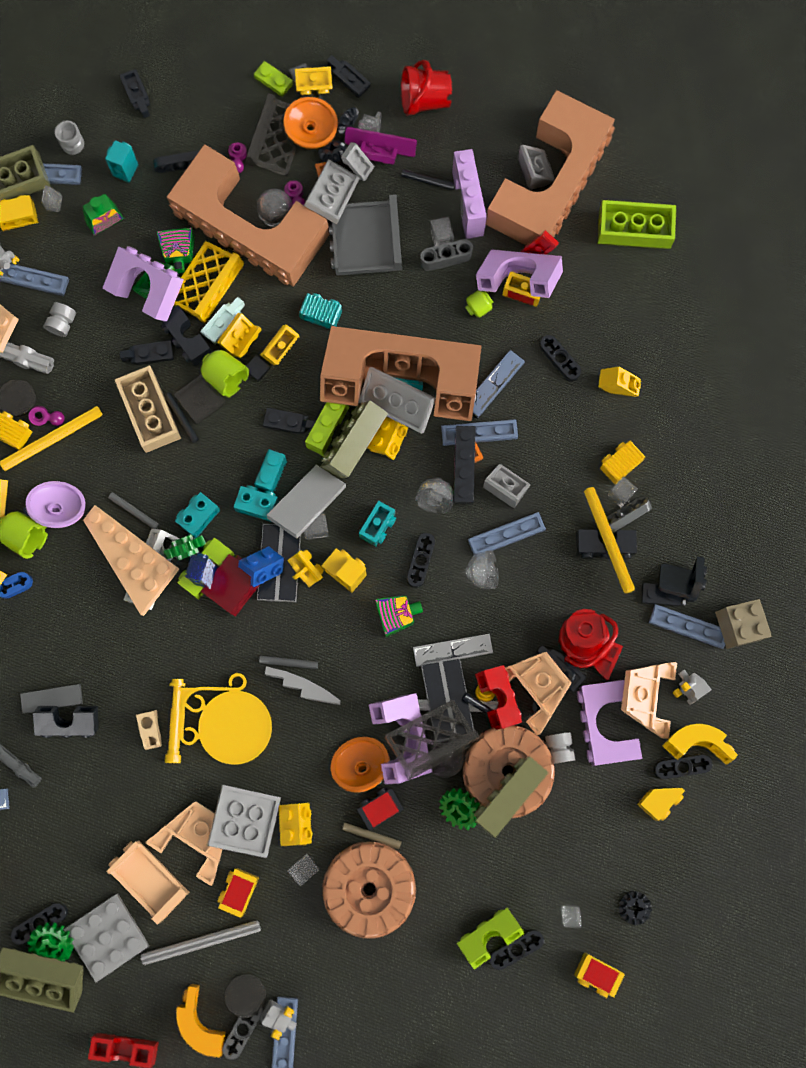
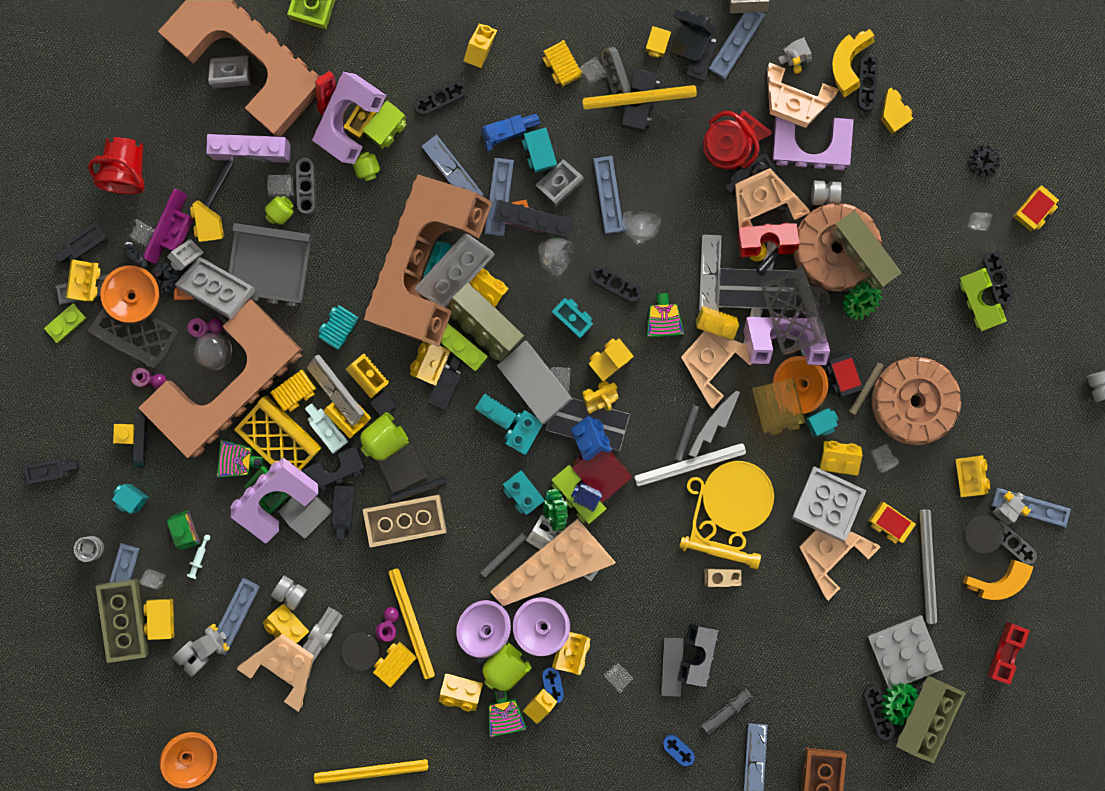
camera: 80 degrees left, 10 degrees up
light nougat panel [107,841,190,924] -> none
none -> yellow brick [113,424,135,444]
none -> light aqua piece [187,535,210,579]
none -> yellow slope [190,201,224,242]
none -> yellow bracket [263,603,309,643]
none -> lime head [265,196,294,225]
none -> yellow brick [270,370,316,412]
none -> light grey slope [278,495,333,538]
none -> light grey tile [307,355,364,426]
none -> lime brick [363,101,407,150]
none -> yellow bracket [410,342,450,386]
none -> blue piece [481,114,540,152]
none -> lavender dish [513,598,570,656]
none -> teal brick [522,128,557,173]
none -> yellow bracket [552,632,590,675]
none -> clear panel [604,662,633,693]
none -> white axle [635,444,746,486]
none -> yellow brick [645,26,671,58]
none -> light nougat wing [681,331,752,409]
none -> yellow brick [696,306,739,341]
none -> clear yellow brick [752,378,805,435]
none -> teal brick [804,408,839,436]
none -> yellow bracket [956,455,990,497]

